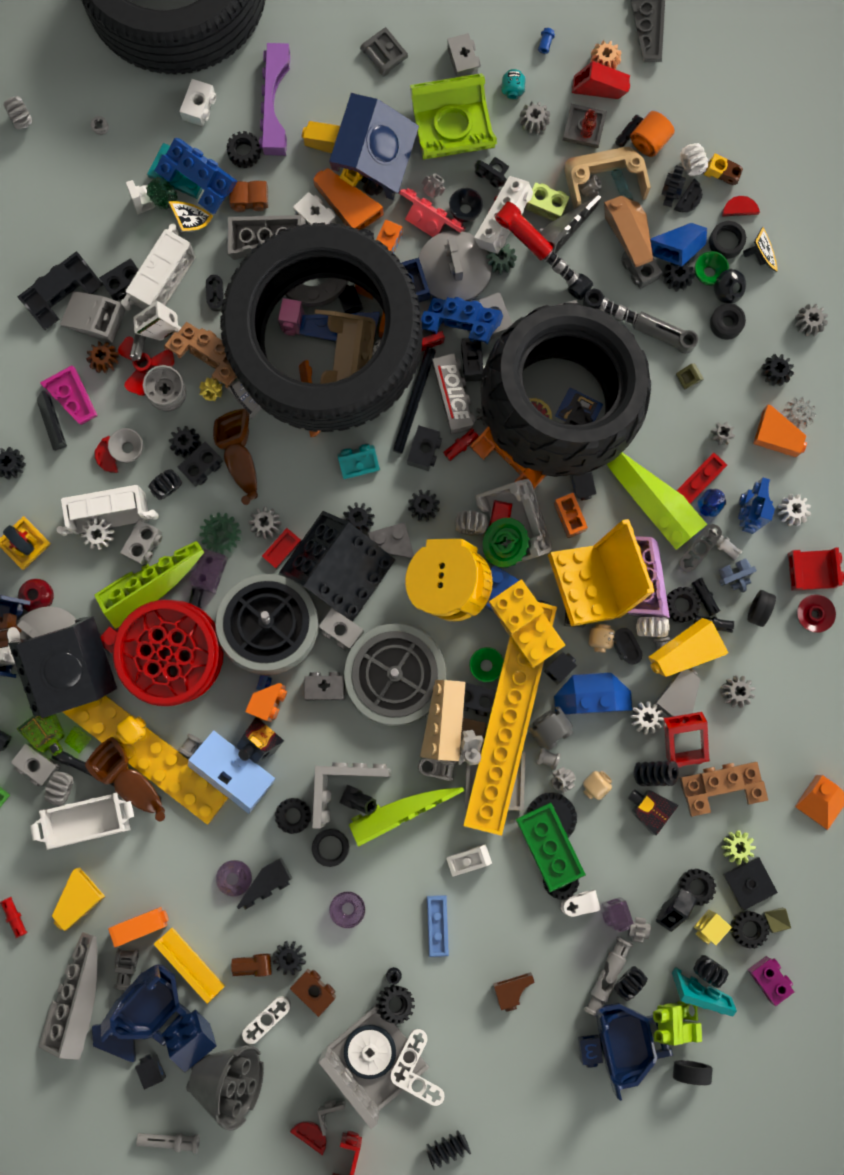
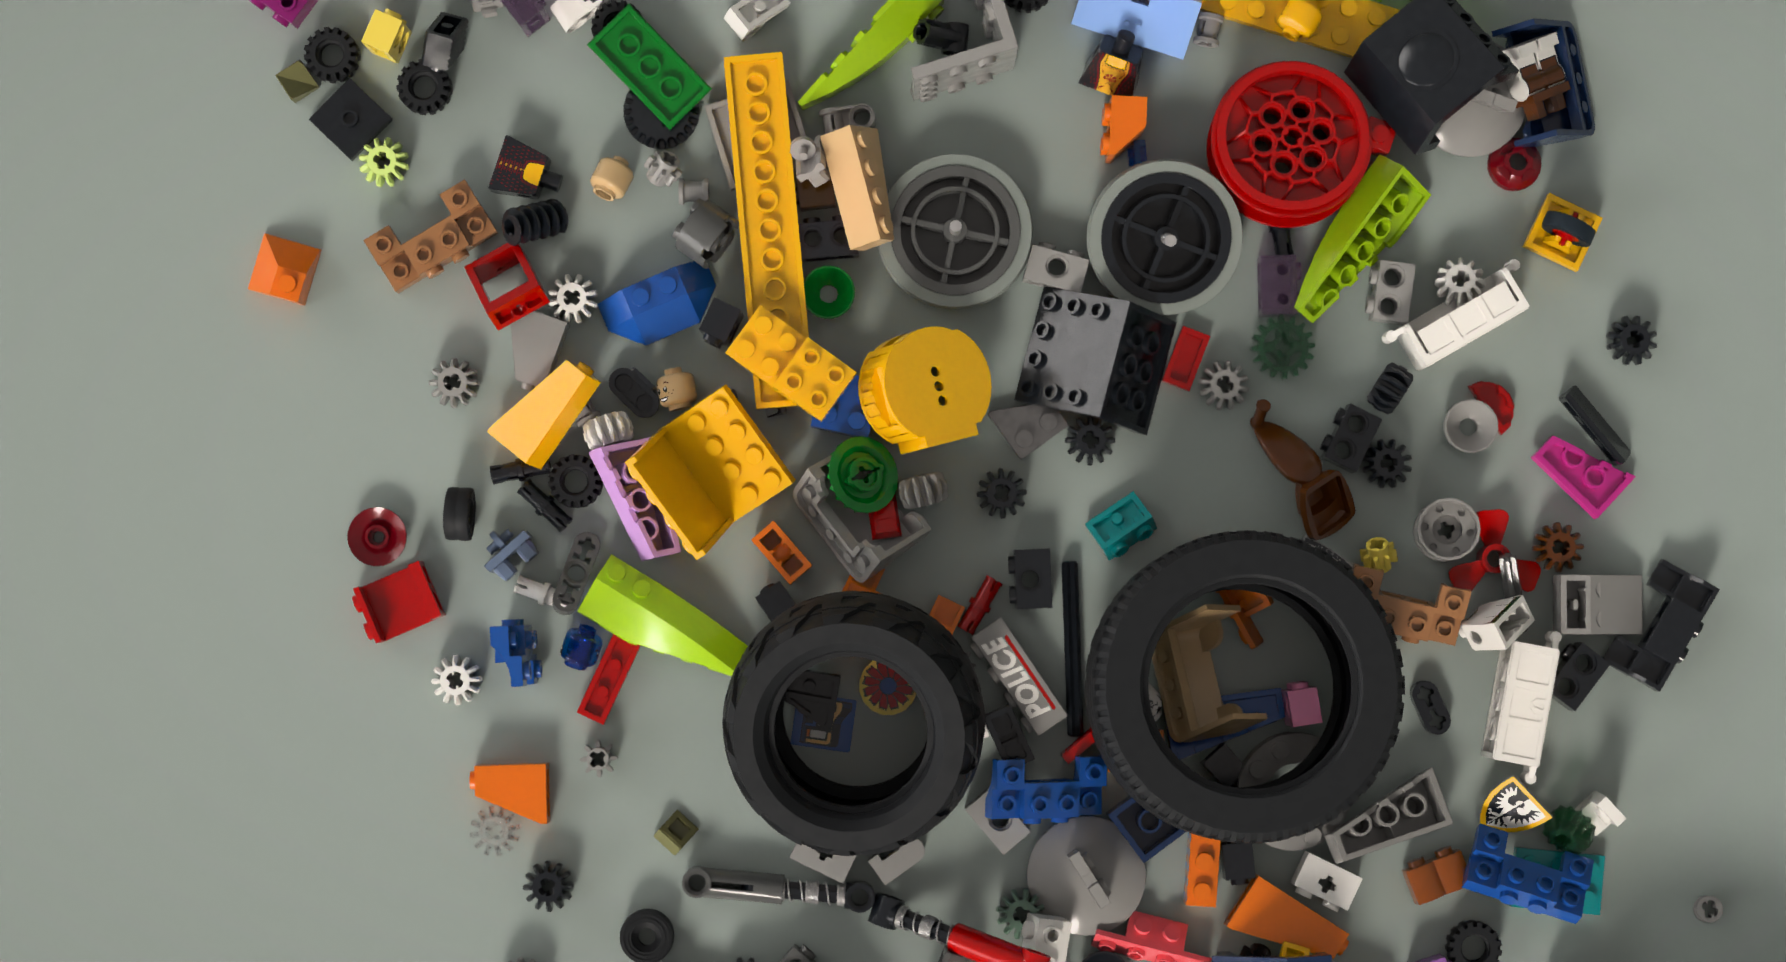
camera: 160 degrees right, 5 degrees up
flat silver brick [305,672,345,700] -> none

